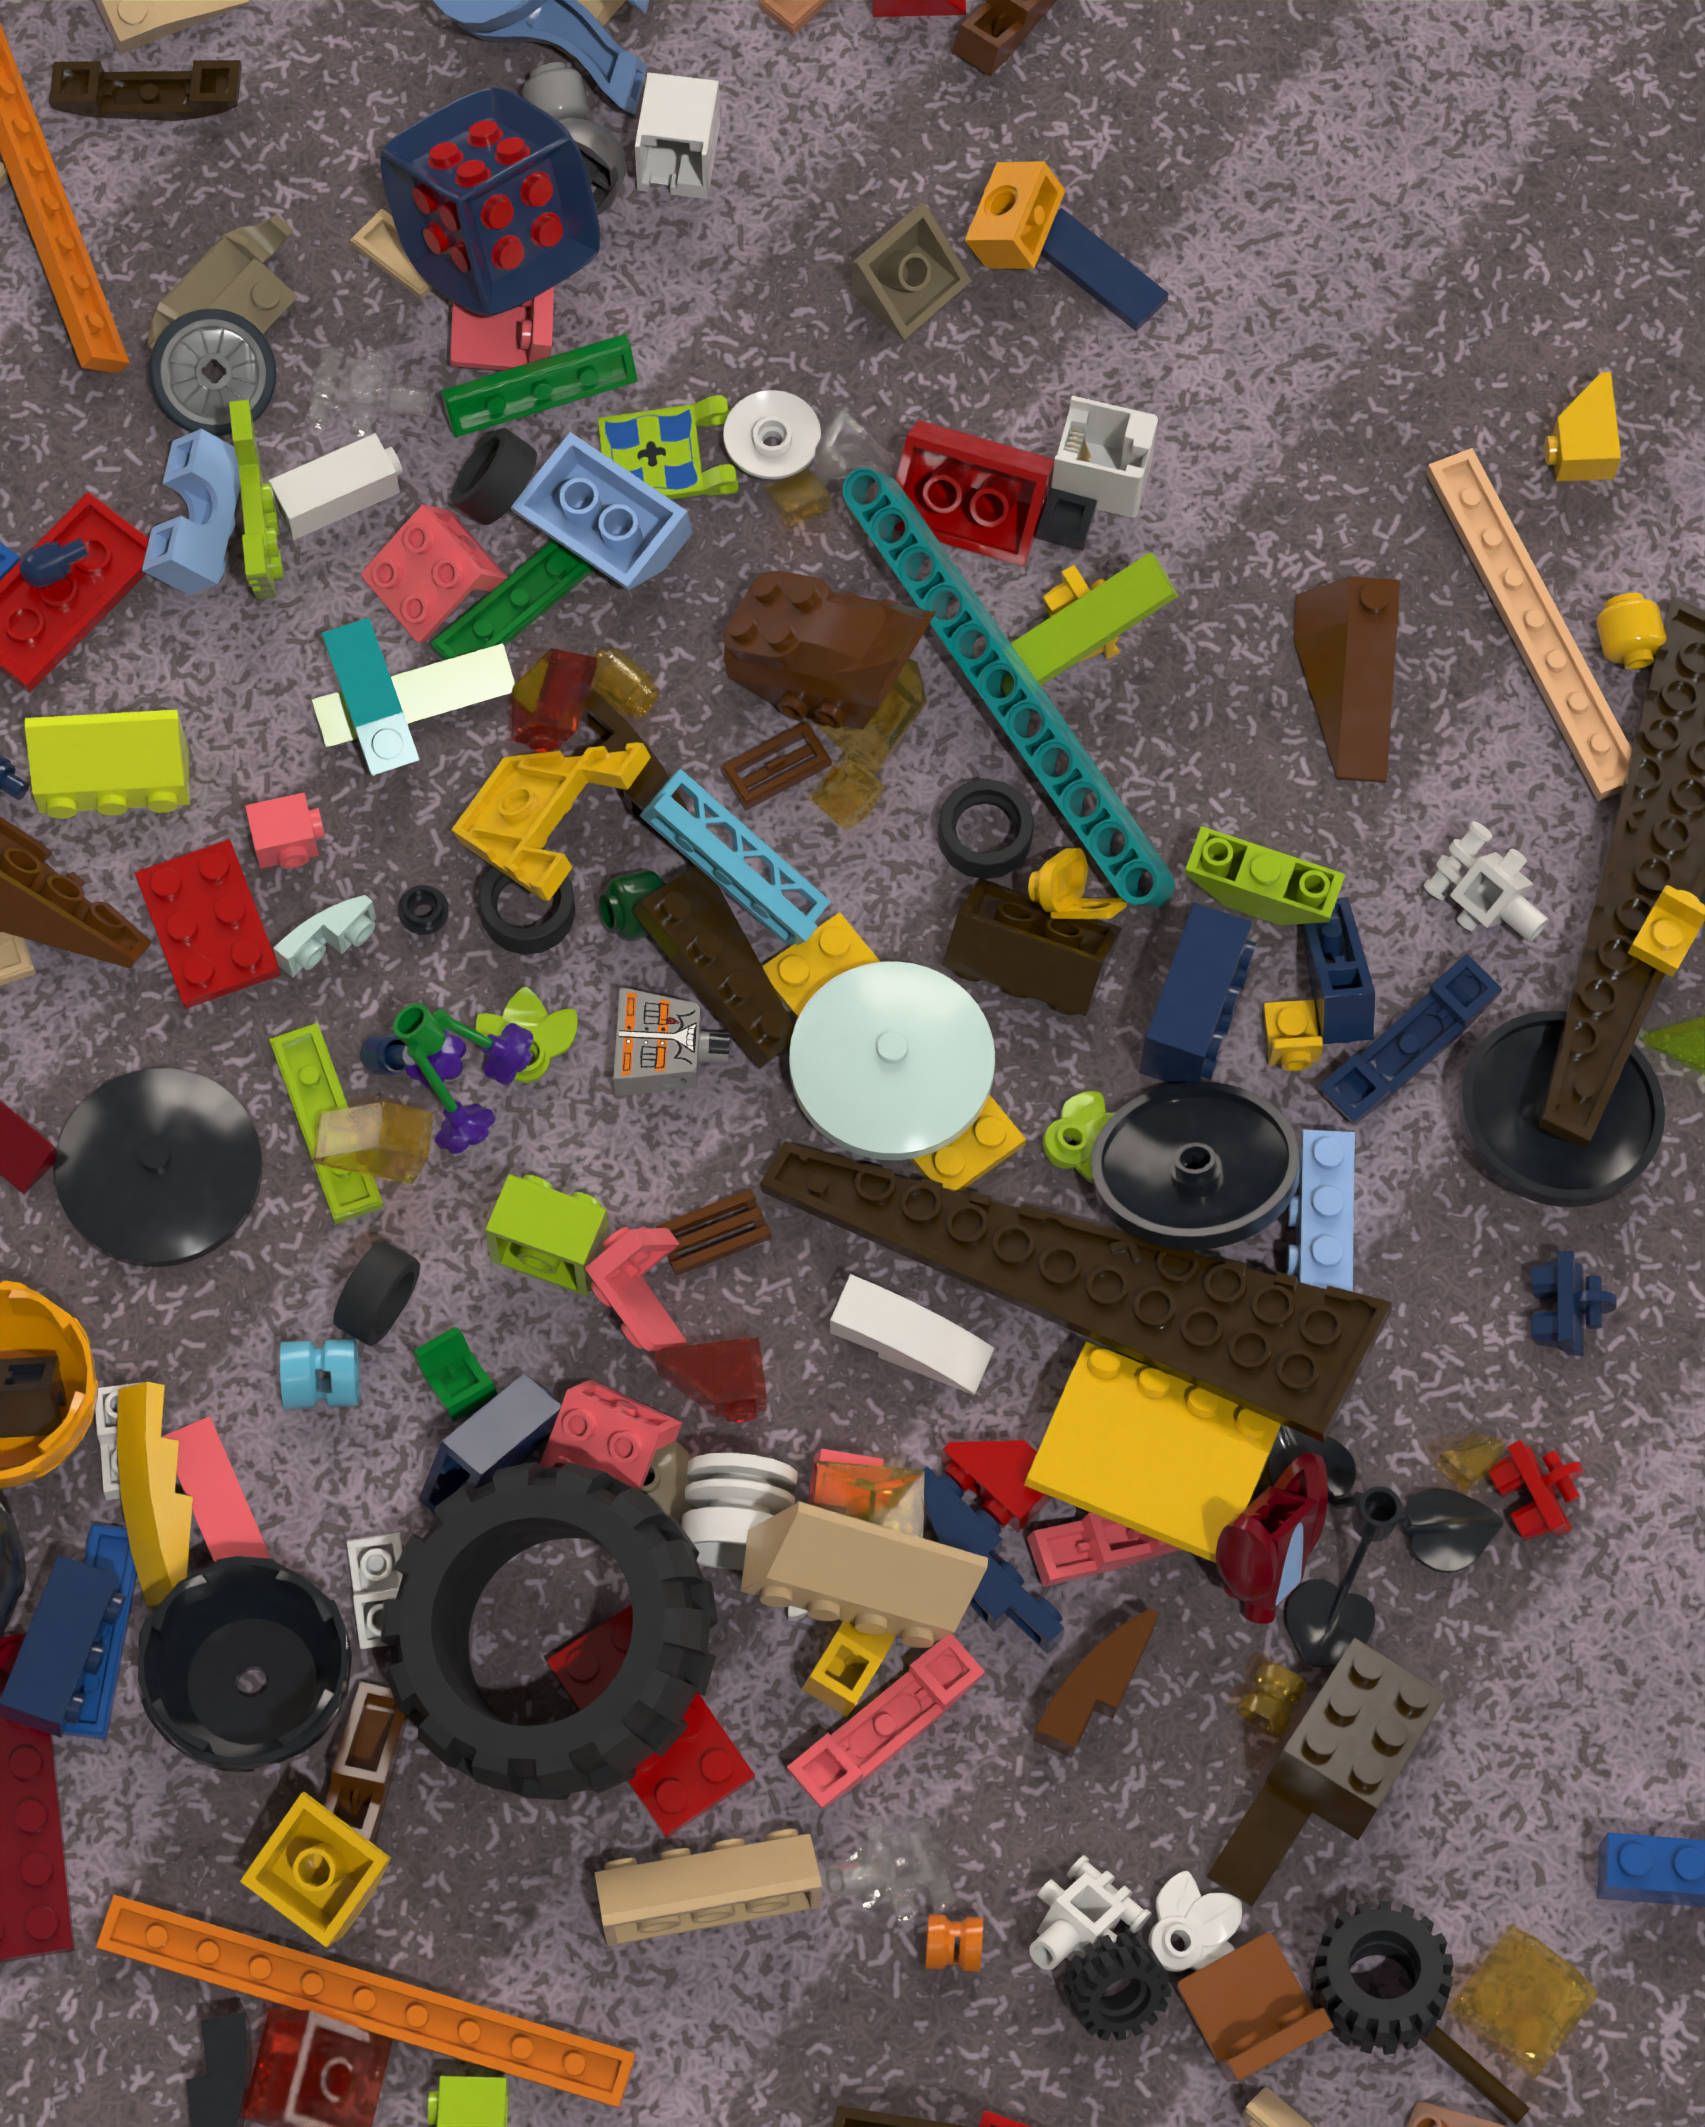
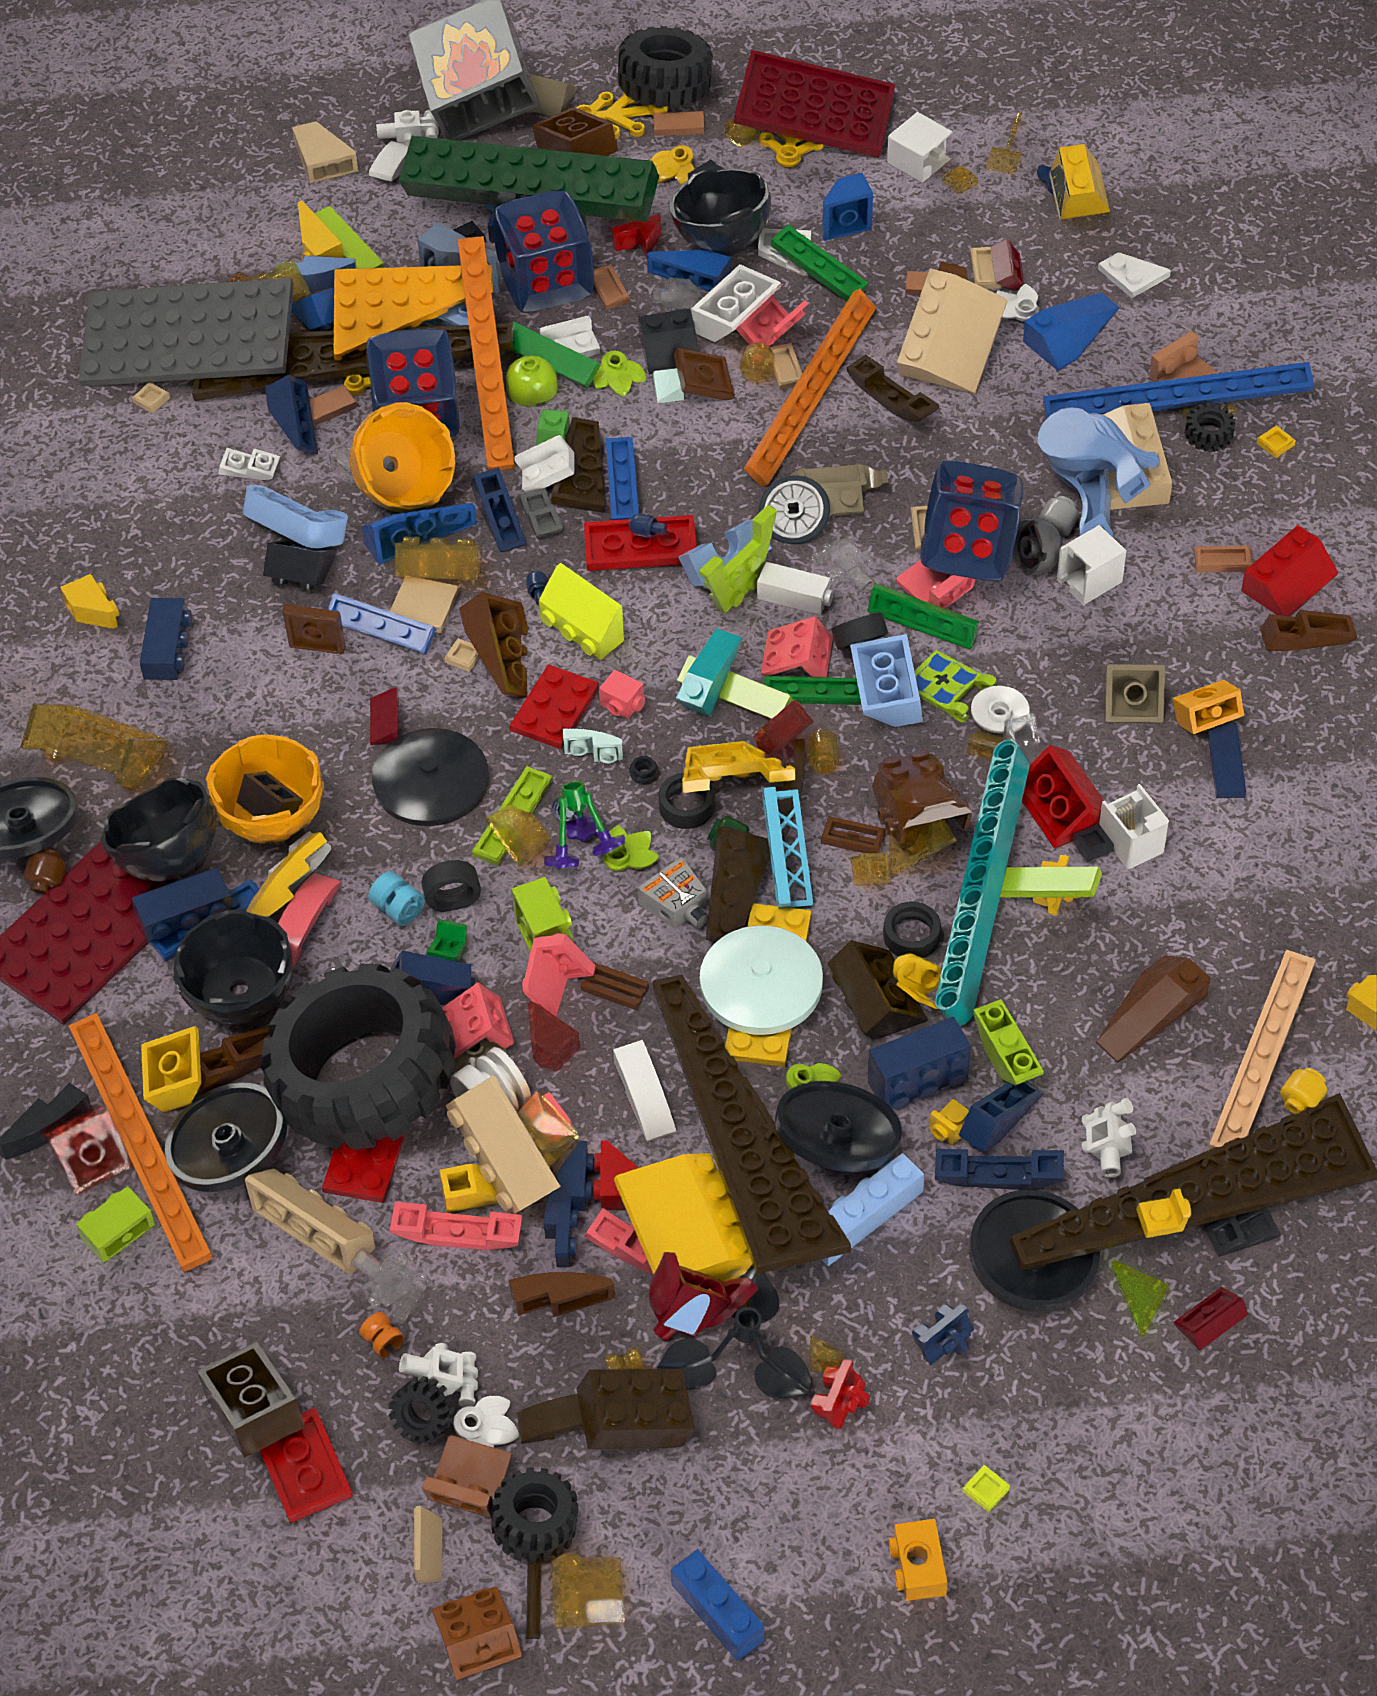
camera: 50 degrees right, 15 degrees down
none -> black dish [165,1083,288,1192]

